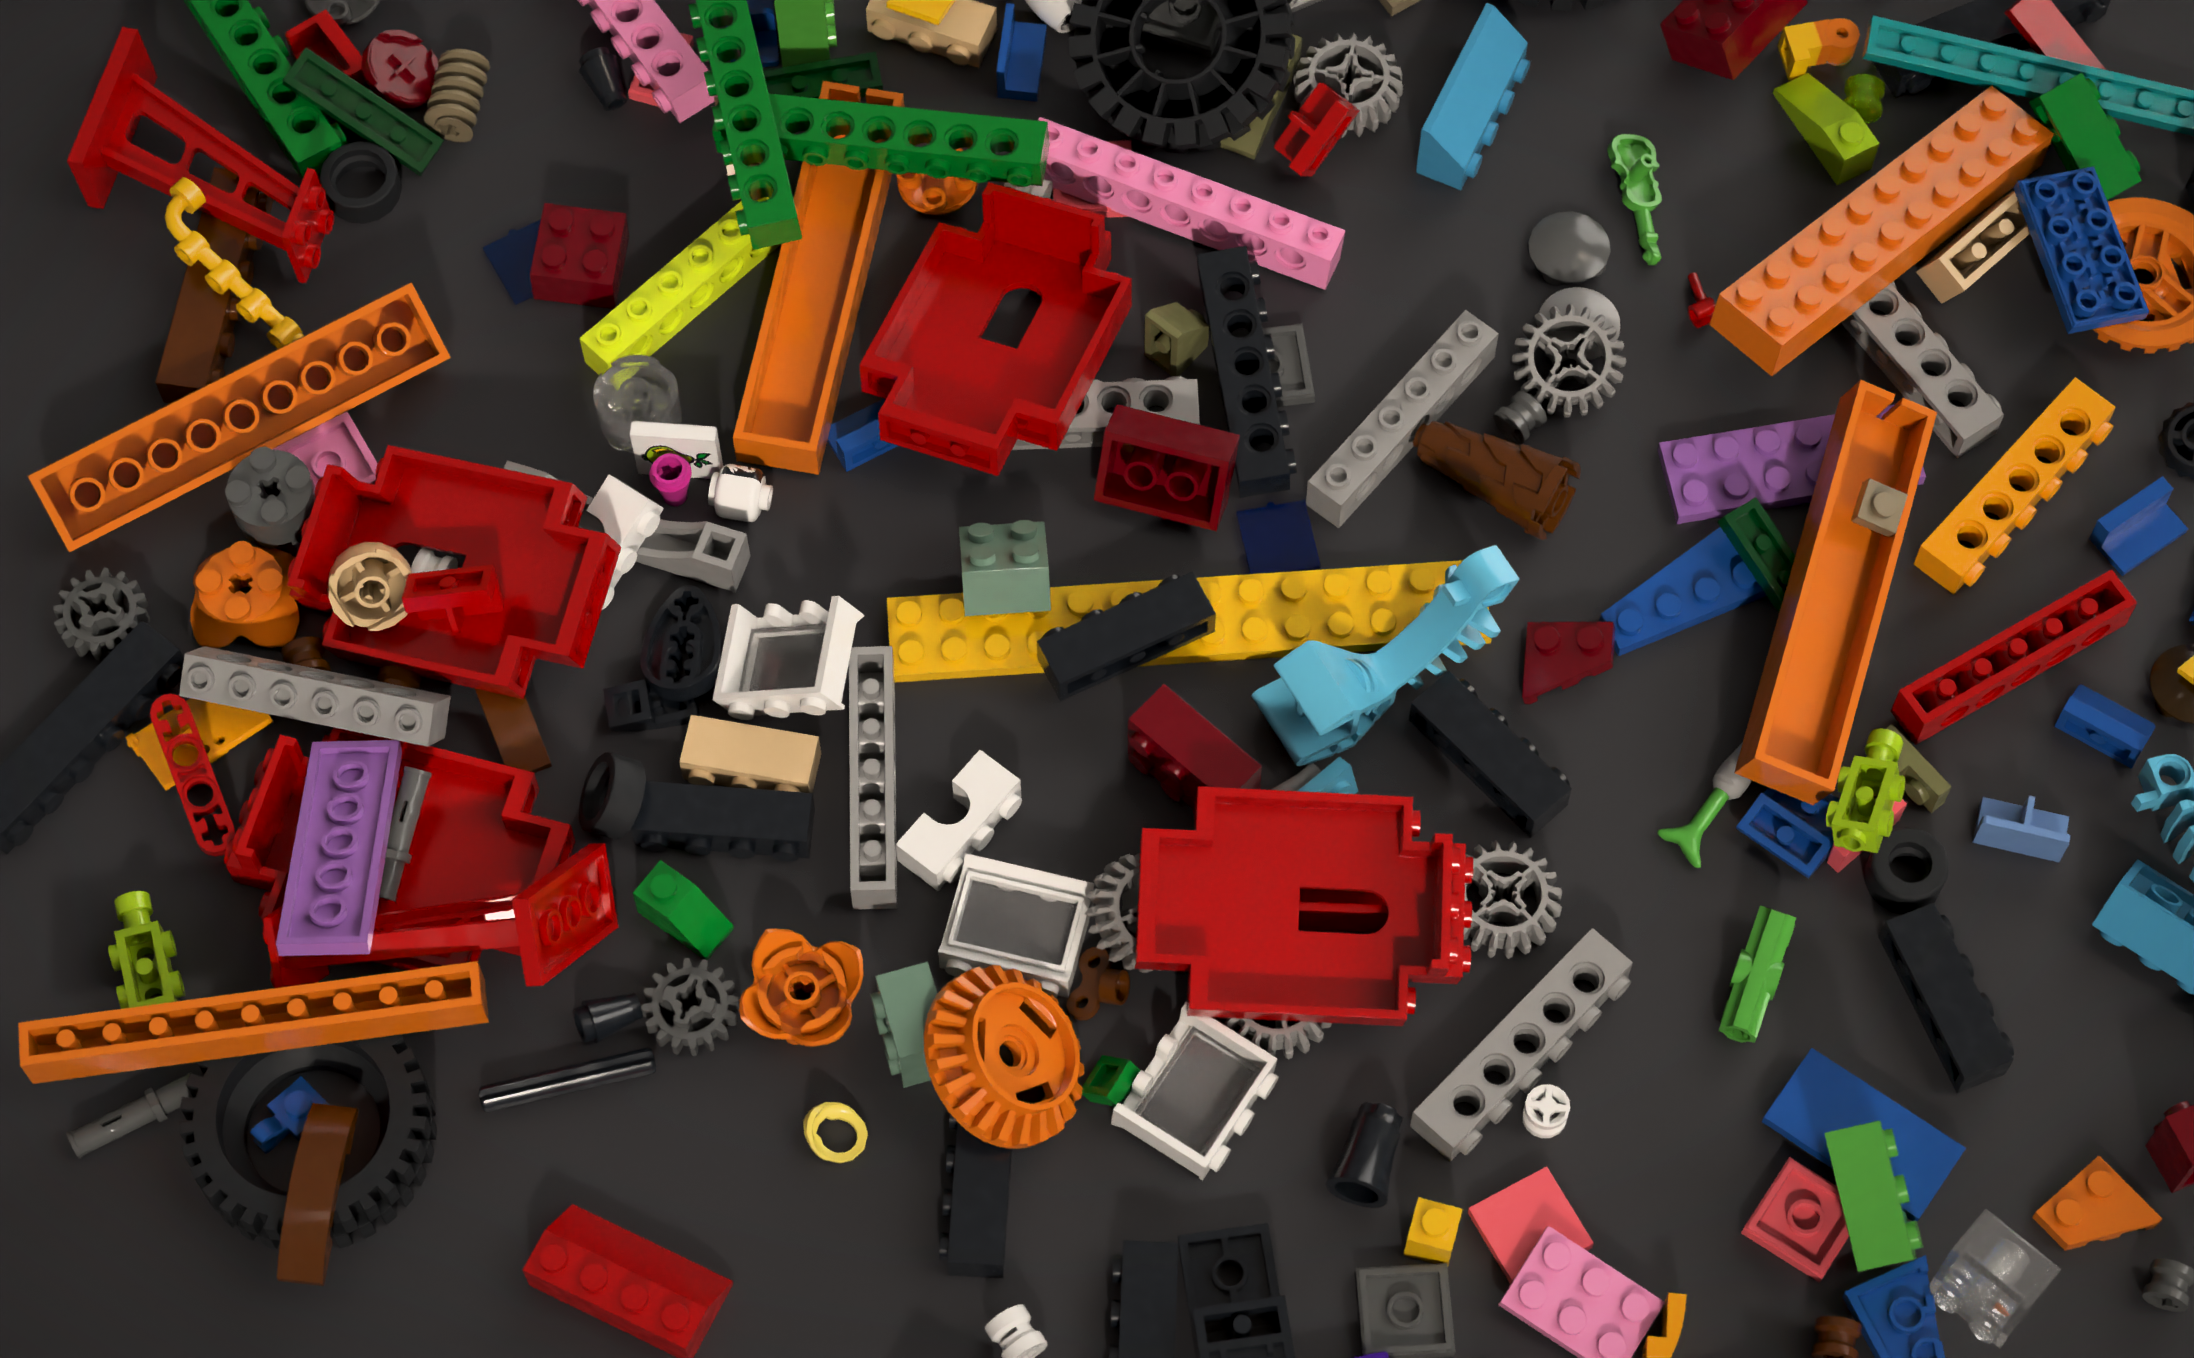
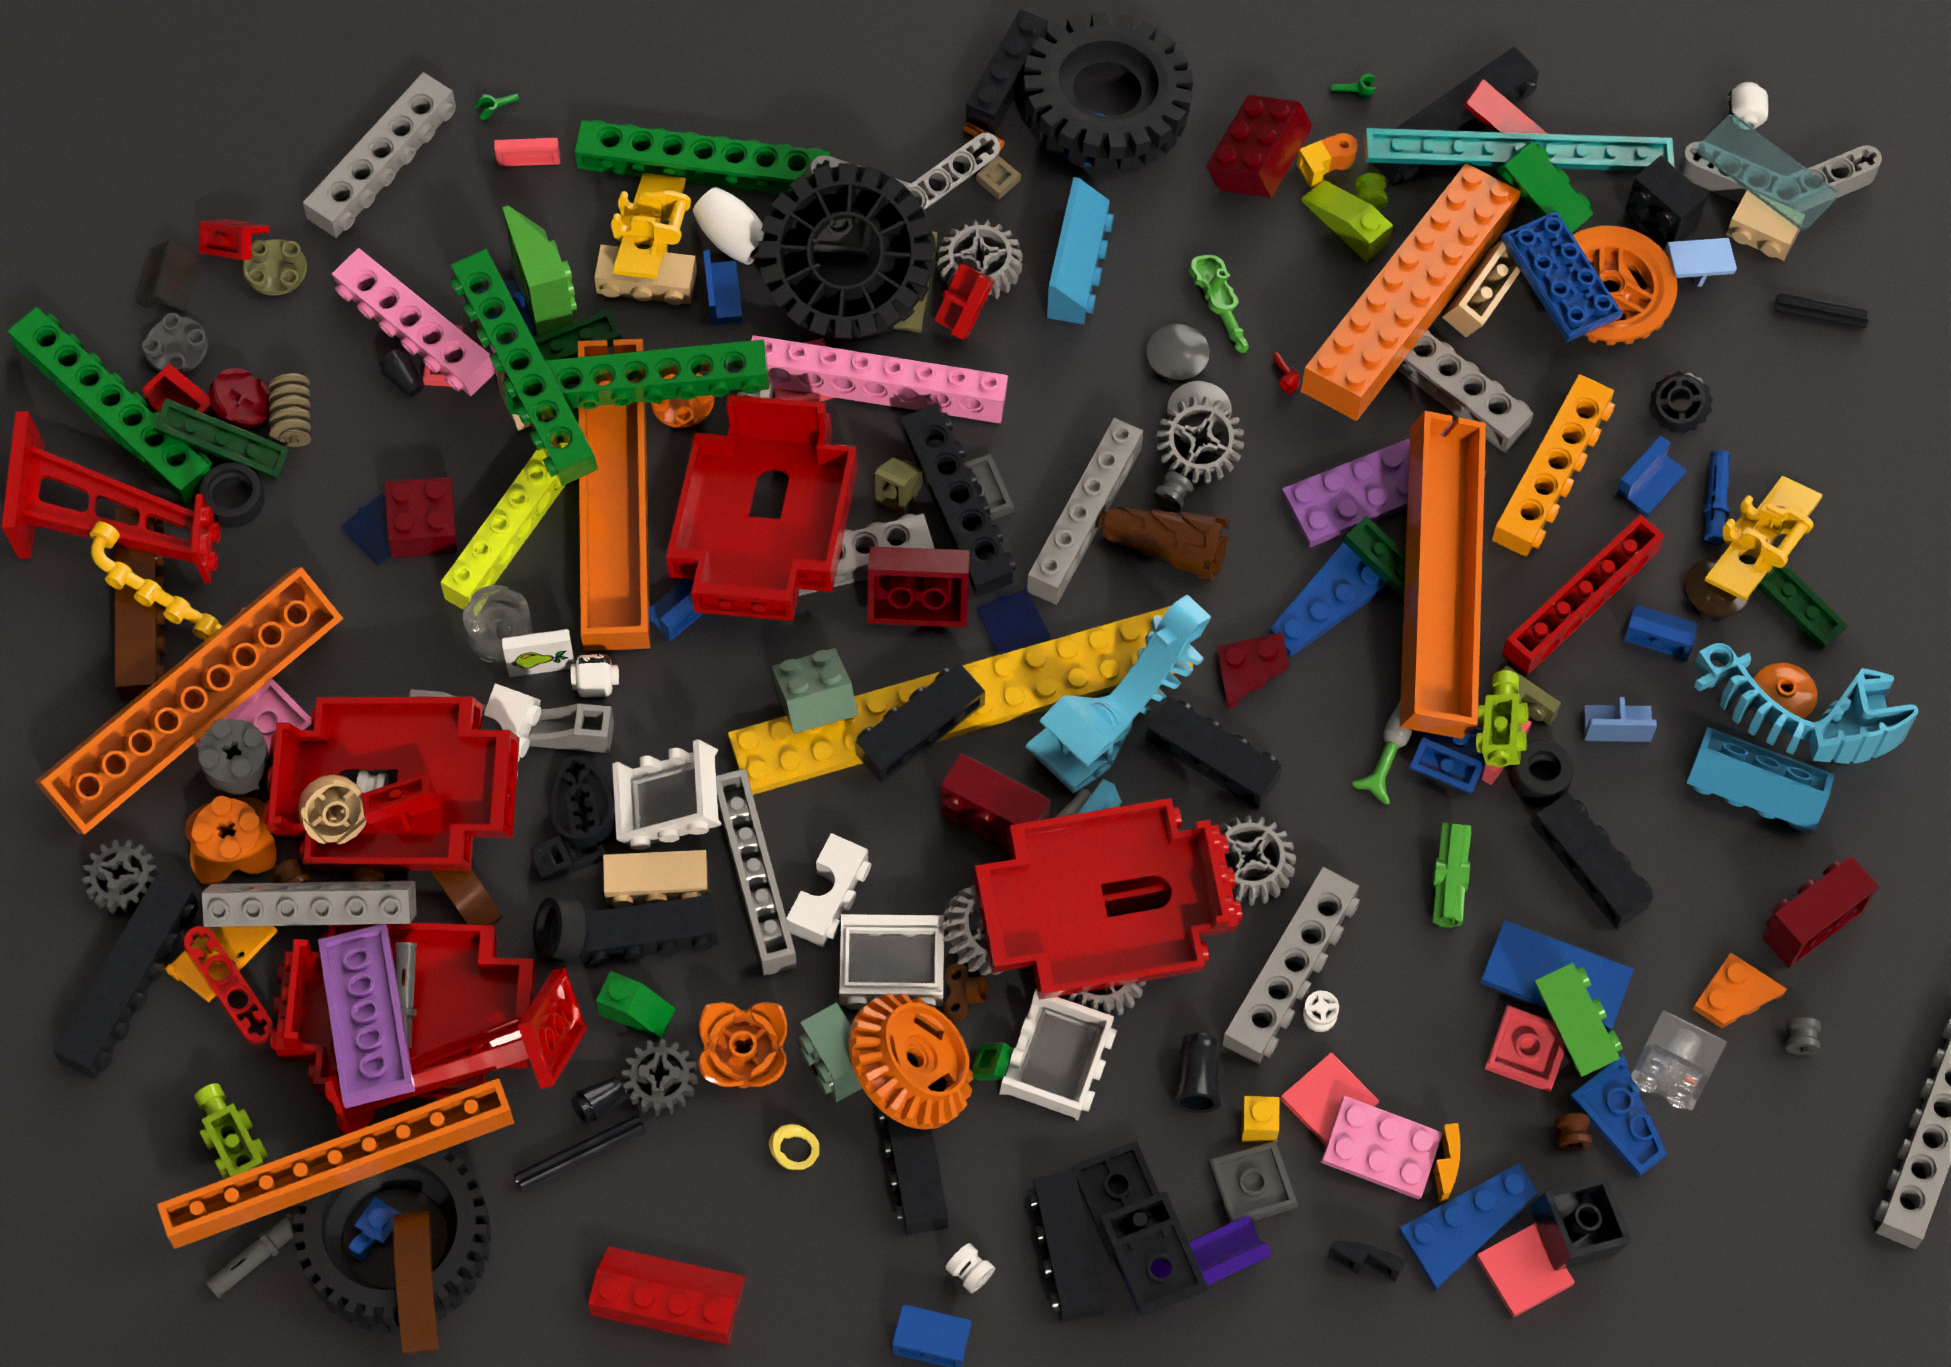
camera: 15 degrees left, 0 degrees up
dark pink cone [649,453,692,506] -> none
dark tan plate [1851,478,1908,537] -> none

